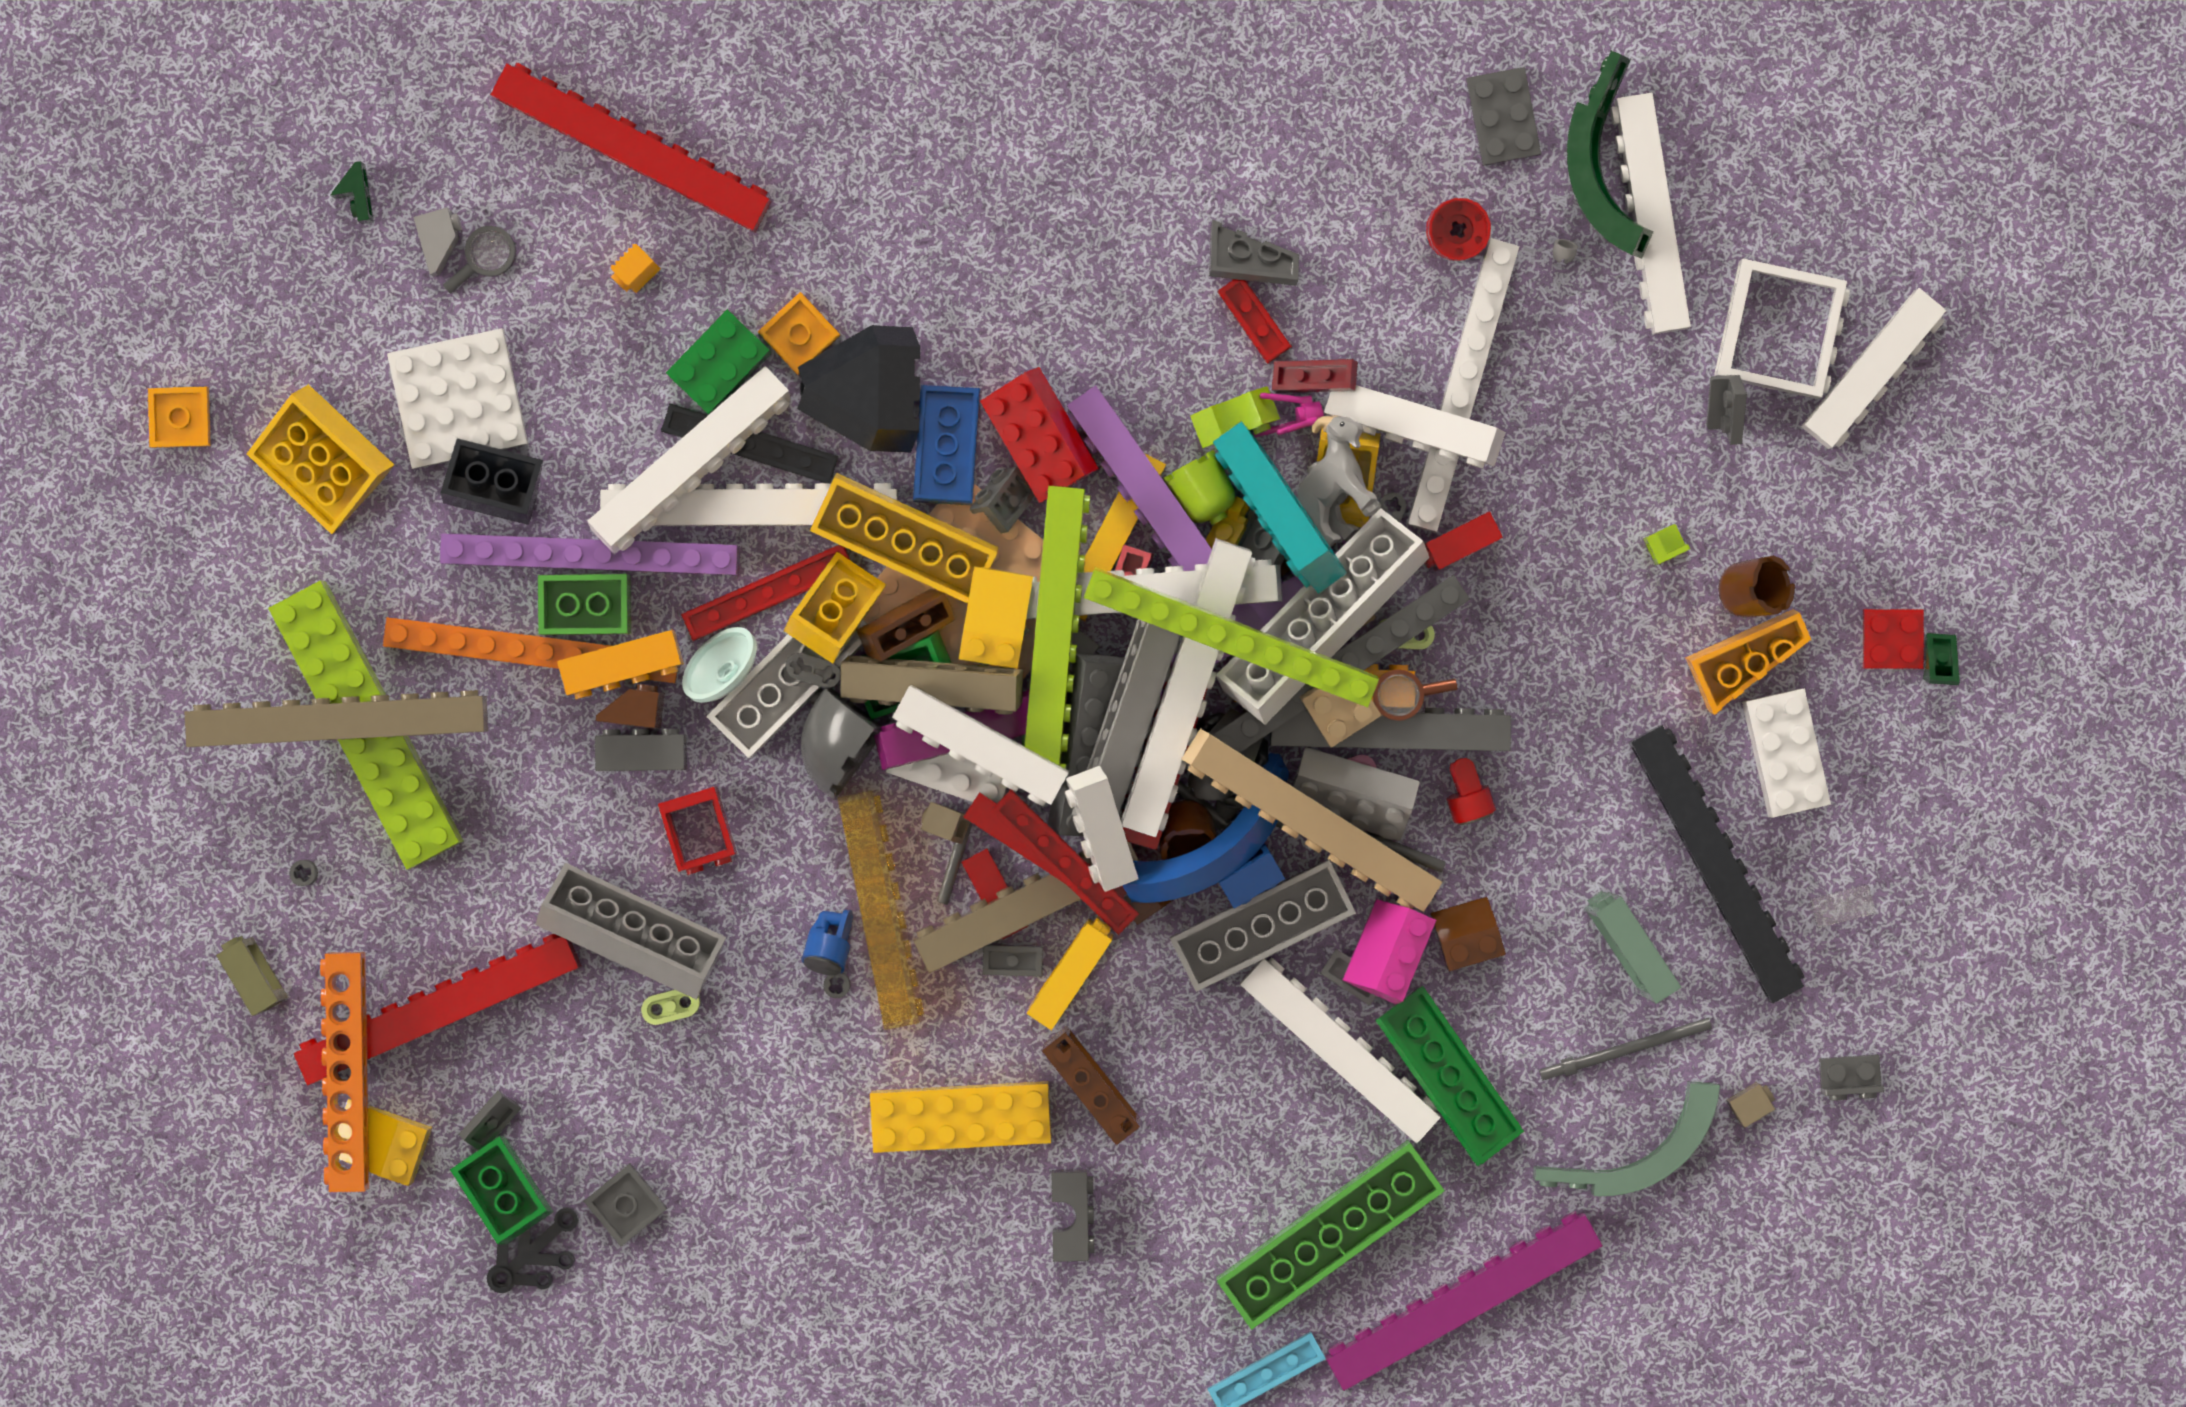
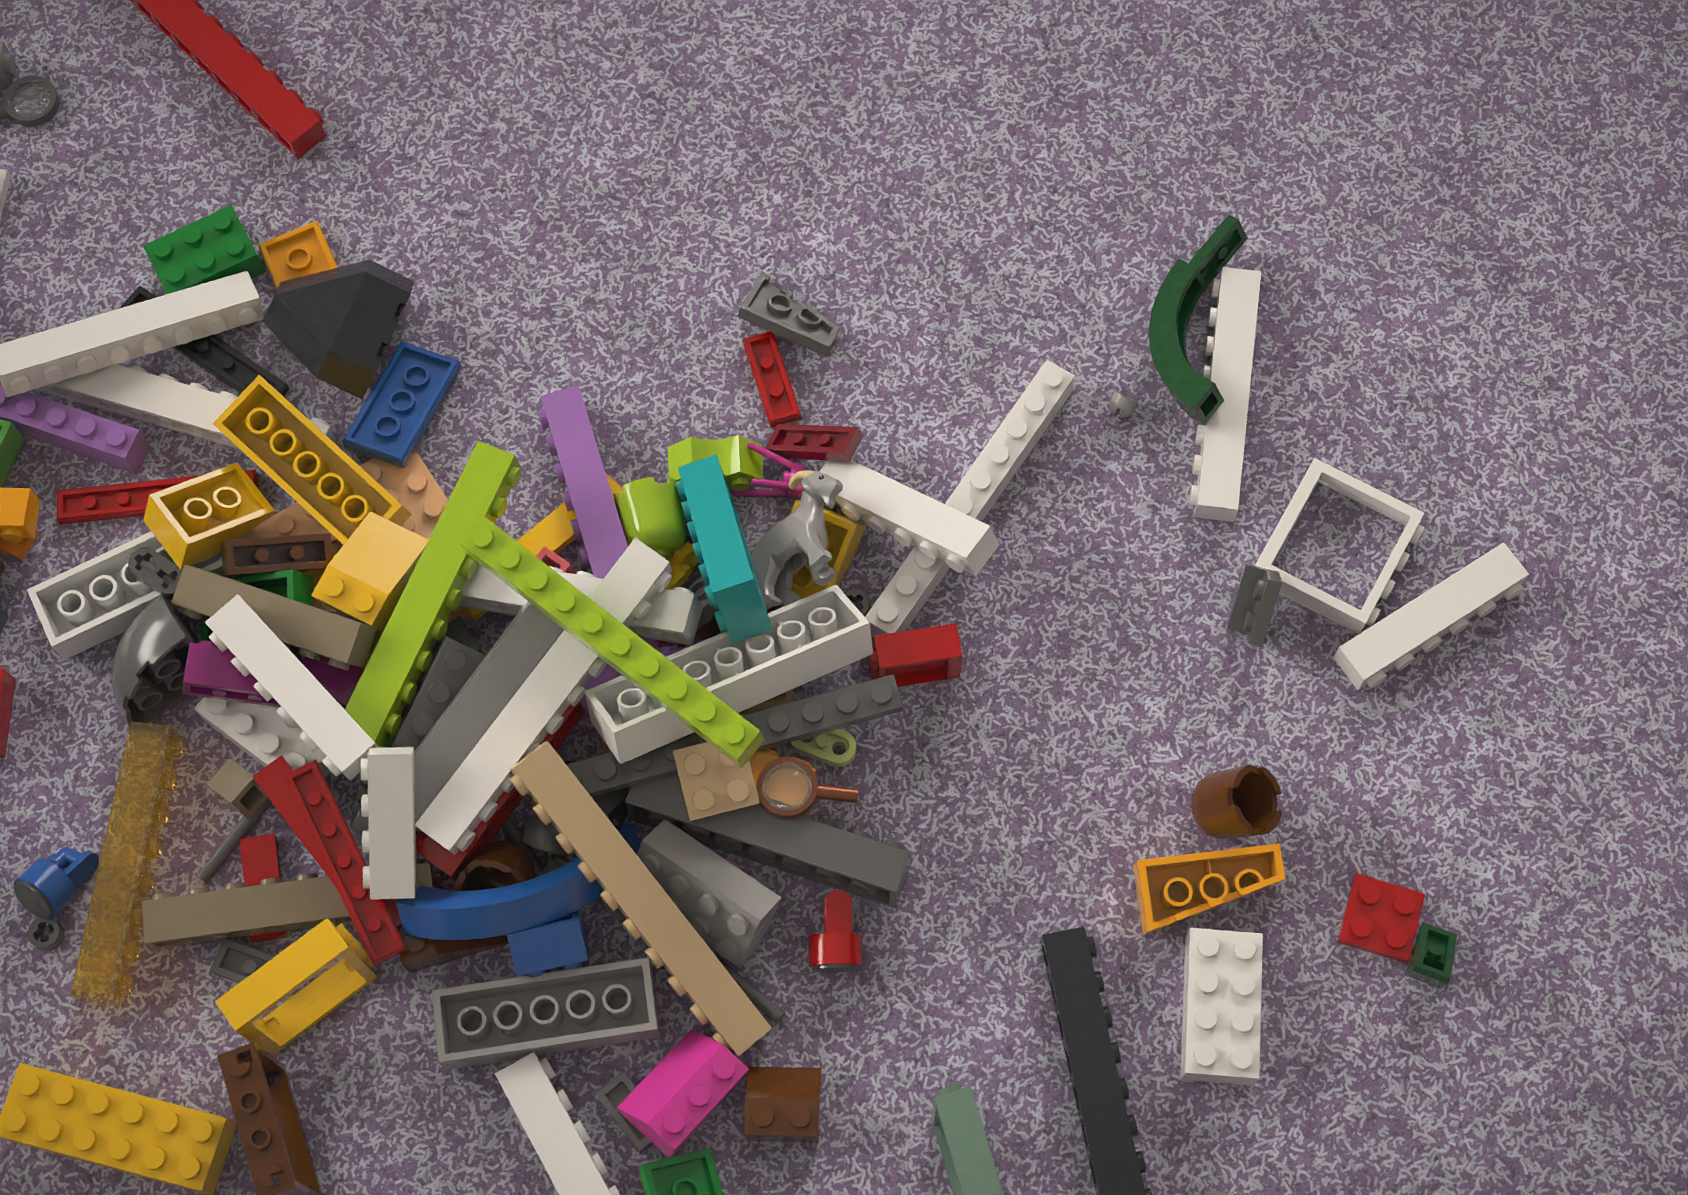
camera: 20 degrees right, 20 degrees down
light orange brick [611,244,661,293] -> none
light aqua dish [682,627,757,703] -> none
dark grey bracket [970,466,1035,533] -> none
red brick [980,367,1099,503] -> none
red wheel [1426,198,1491,261] -> none
dark grey plate [1466,67,1541,166] -> none
lime panel [1643,524,1690,565] -> none

